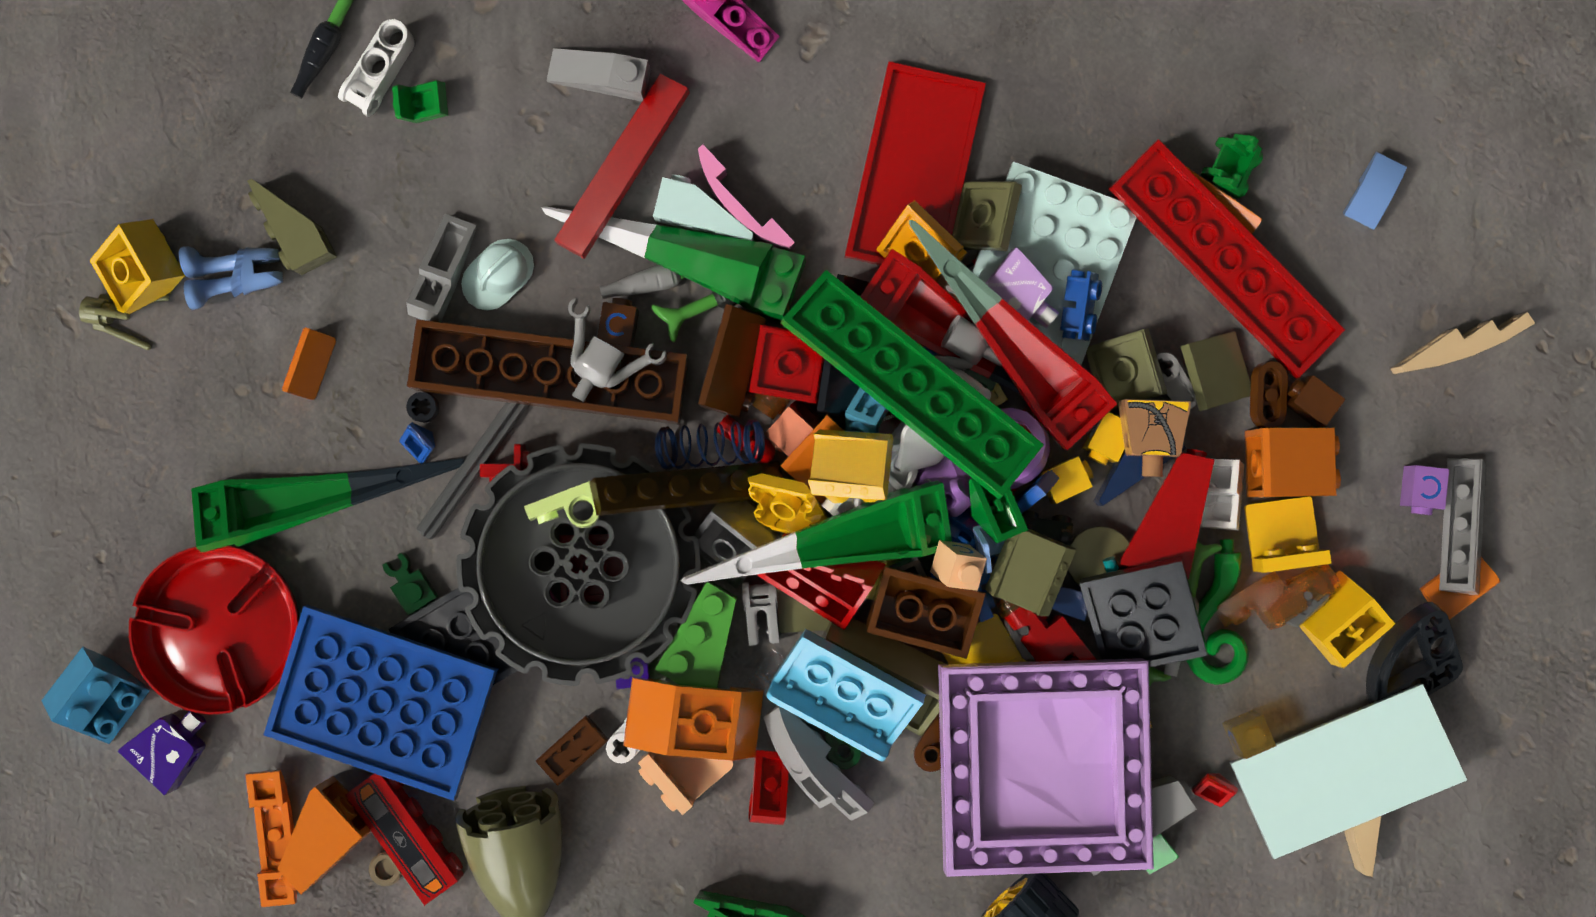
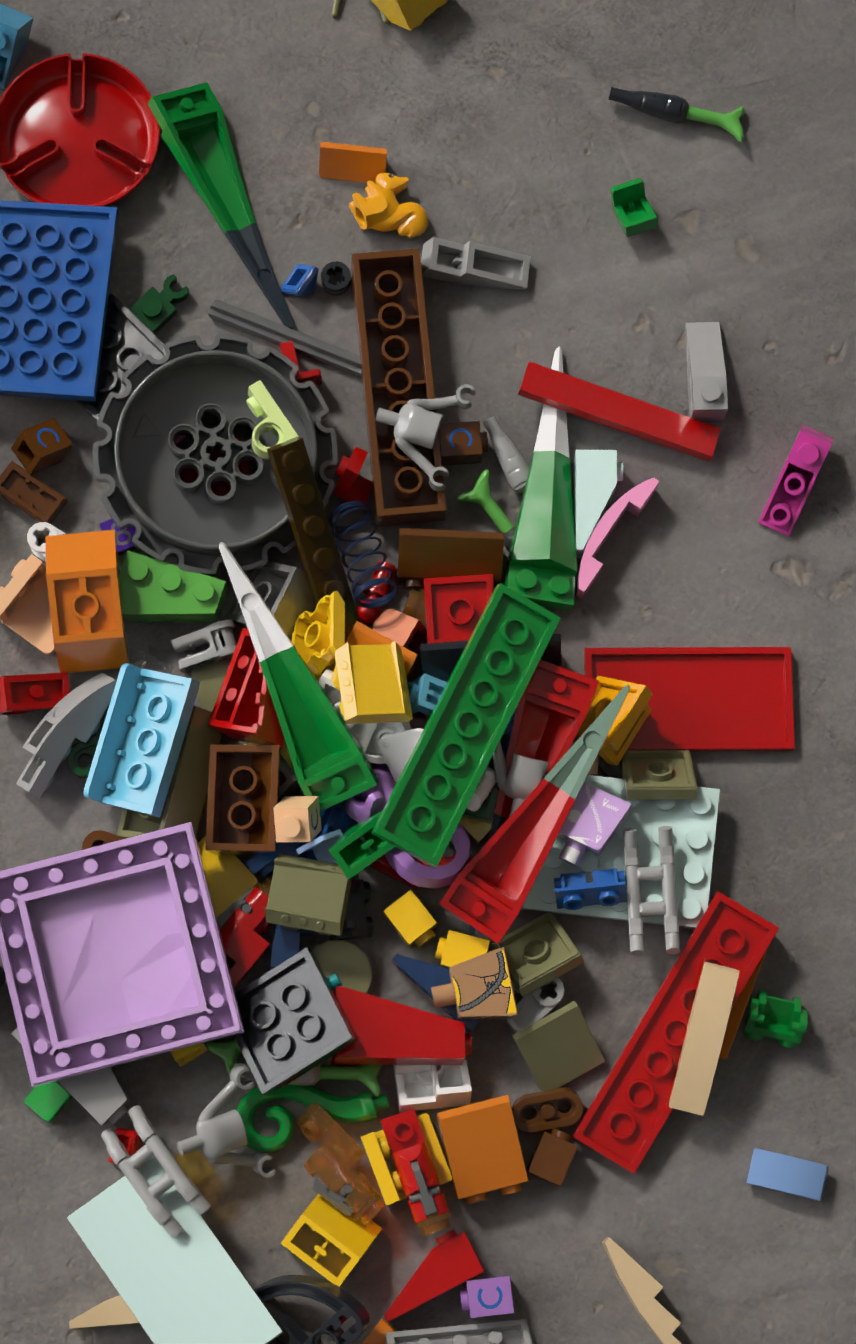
camera: 75 degrees right, 10 degrees down
medium blue piece [179,246,283,310] -> none
olive slope [247,178,337,275] -> none
white piece [338,19,415,117] -> none
light aqua piece [461,239,534,311] -> none
blue tile [1015,470,1060,514] -> none
none -> reddish brown brick [11,418,73,475]
none -> light grey piece [101,1105,211,1238]
none -> light grey piece [177,1065,276,1178]
none -> red bracket [332,446,373,507]
none -> light orange animal [349,173,429,238]
none -> red plate [380,1108,451,1236]
none -> red slope [384,1229,484,1322]
none -> light grey piece [623,826,680,956]
none -> tan slope [669,961,739,1116]

